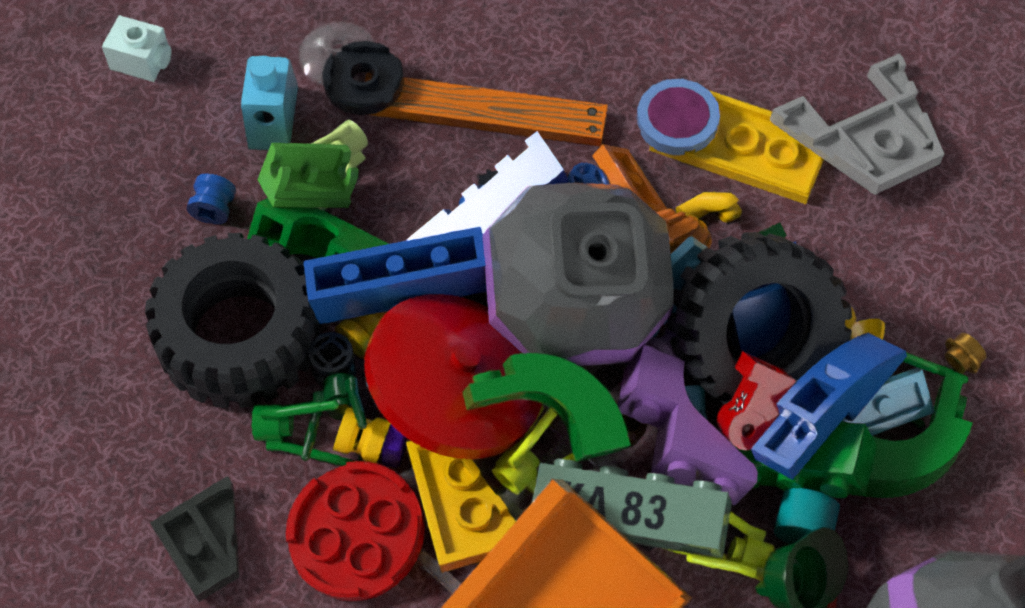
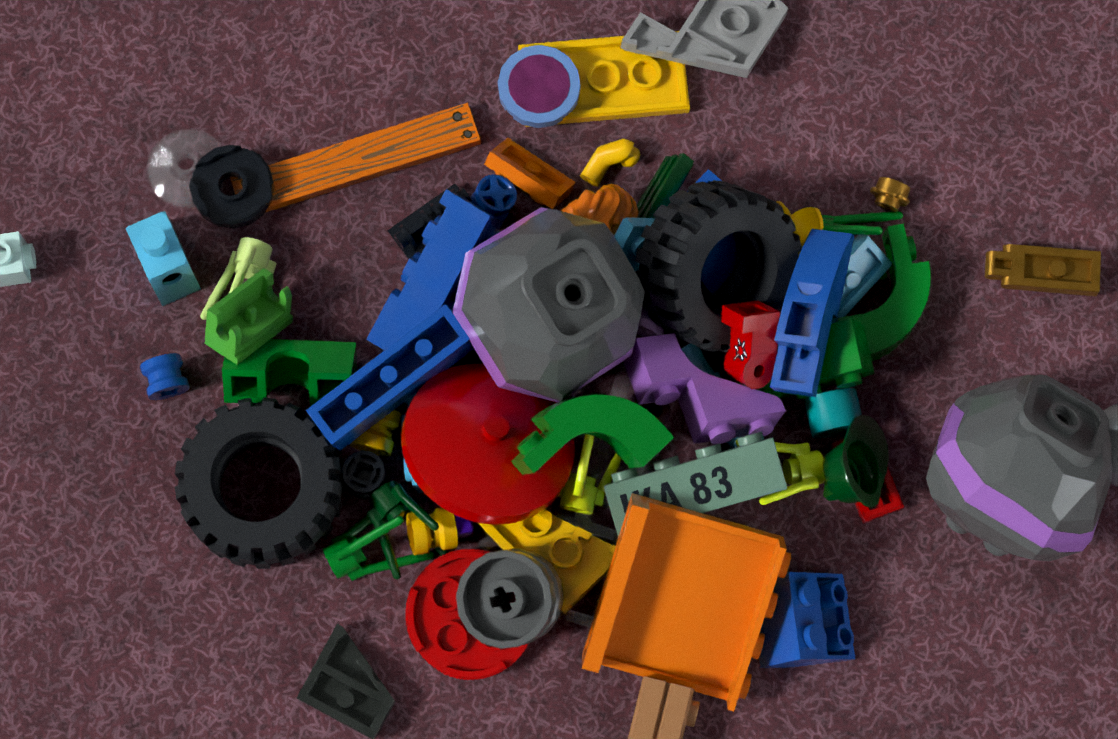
camera: 30 degrees left, 15 degrees up
none -> dark grey wheel [456,548,564,649]

